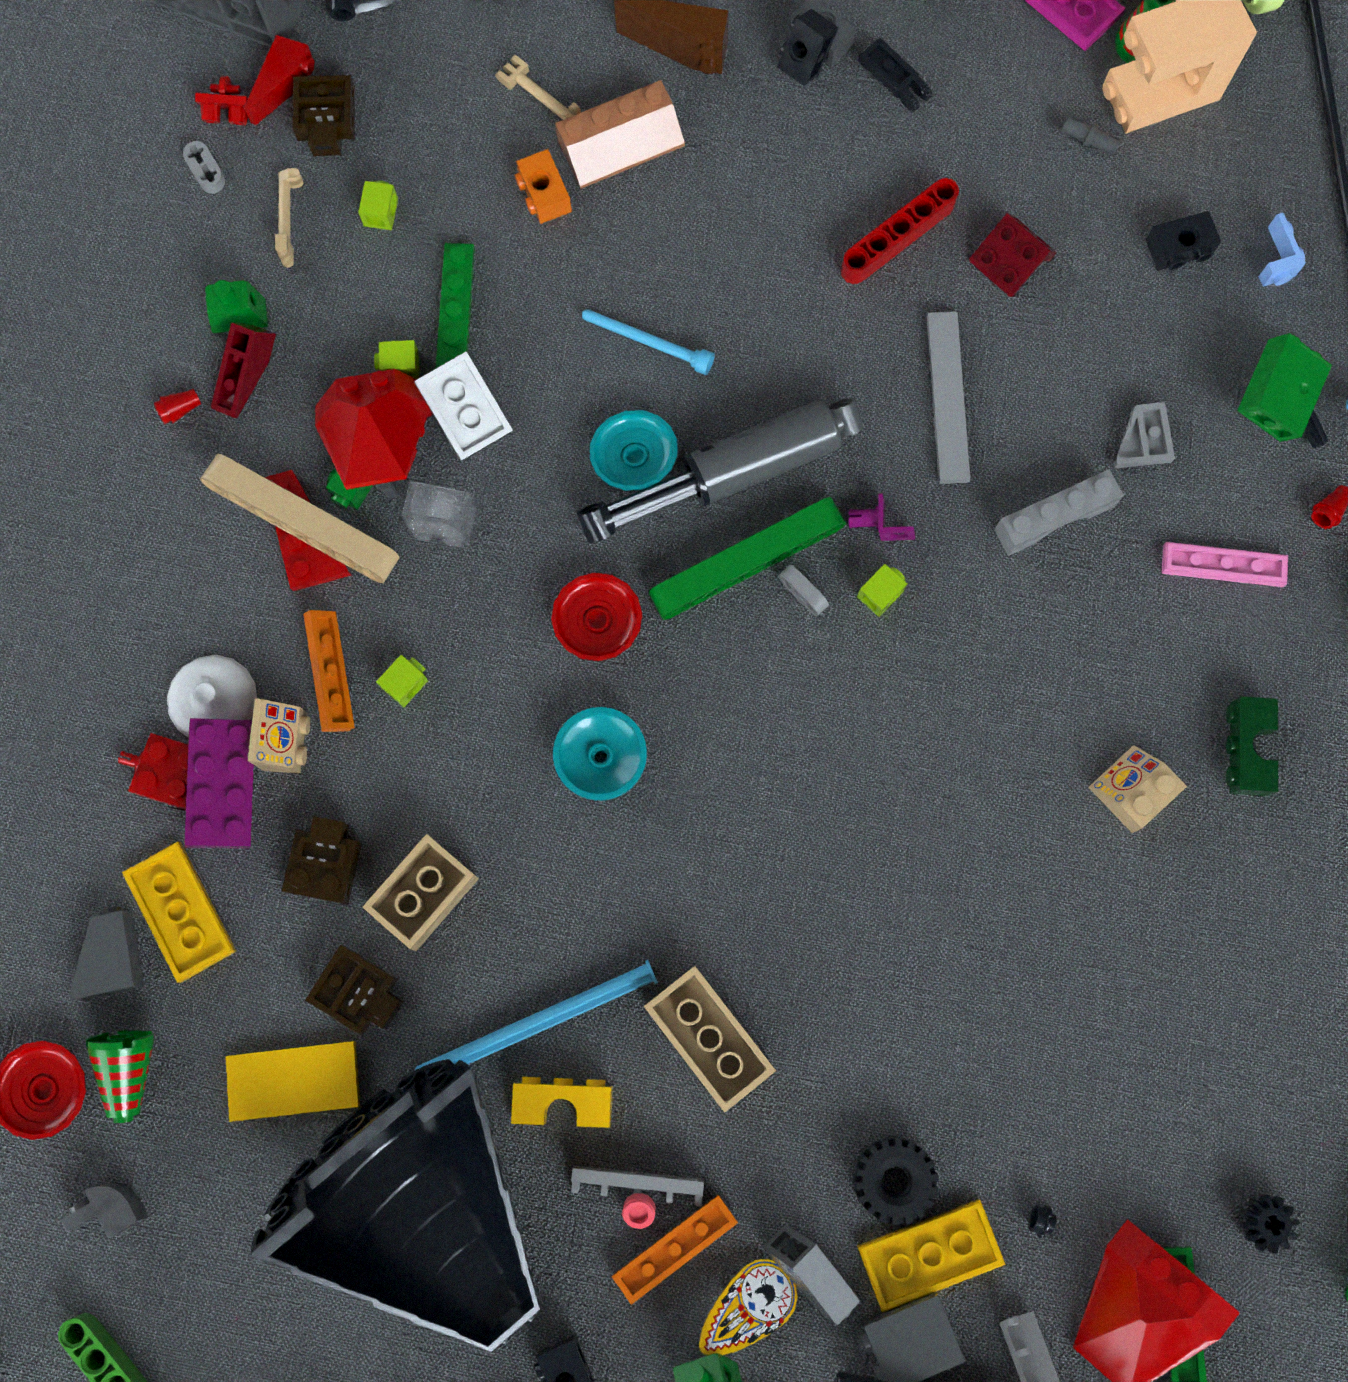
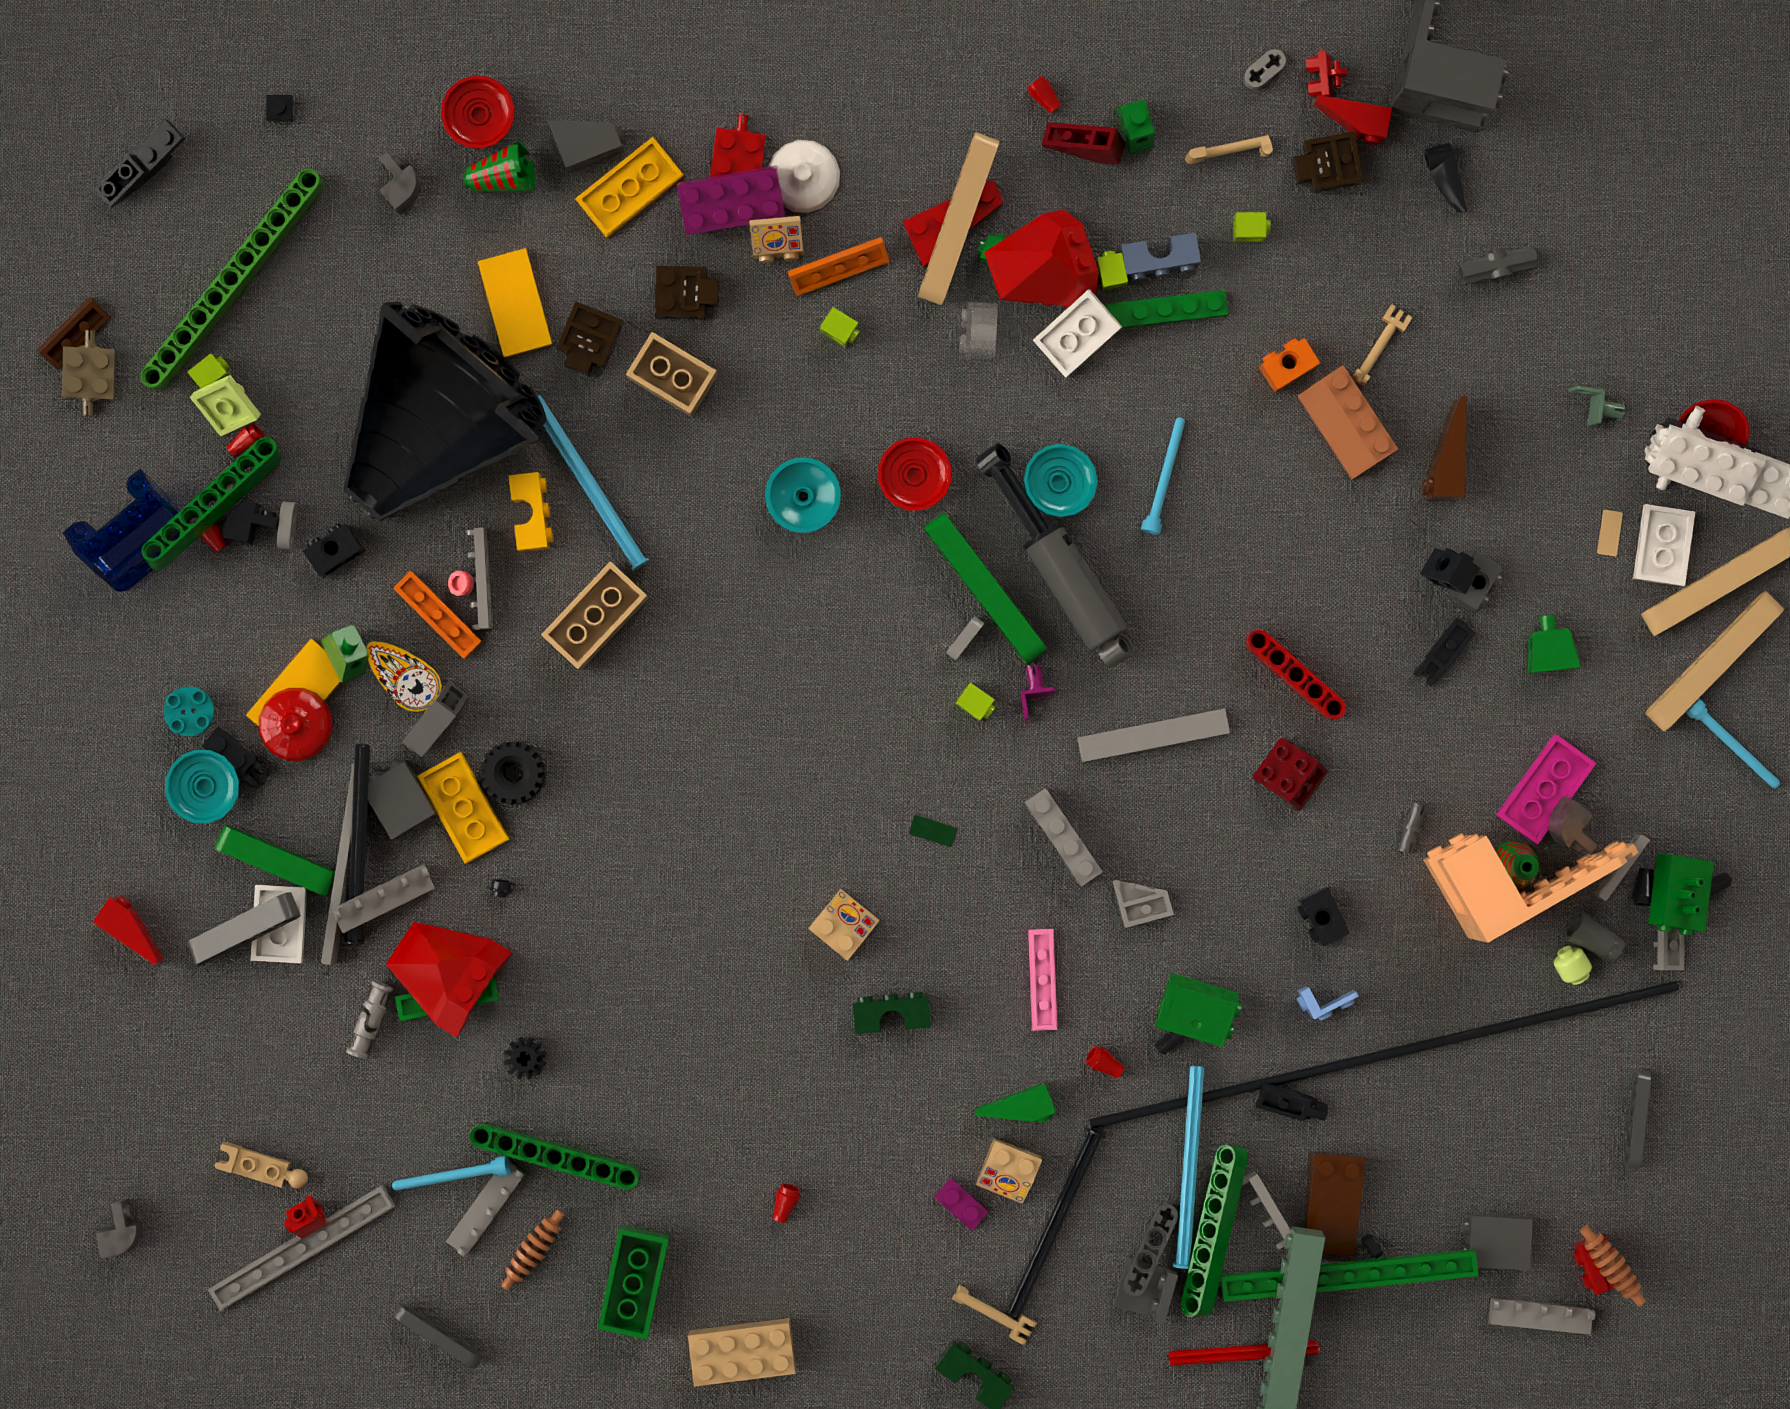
camera: 75 degrees right, 10 degrees up
none -> dark green sticker [909,815,957,847]
none -> sand blue arch [1120,232,1201,281]

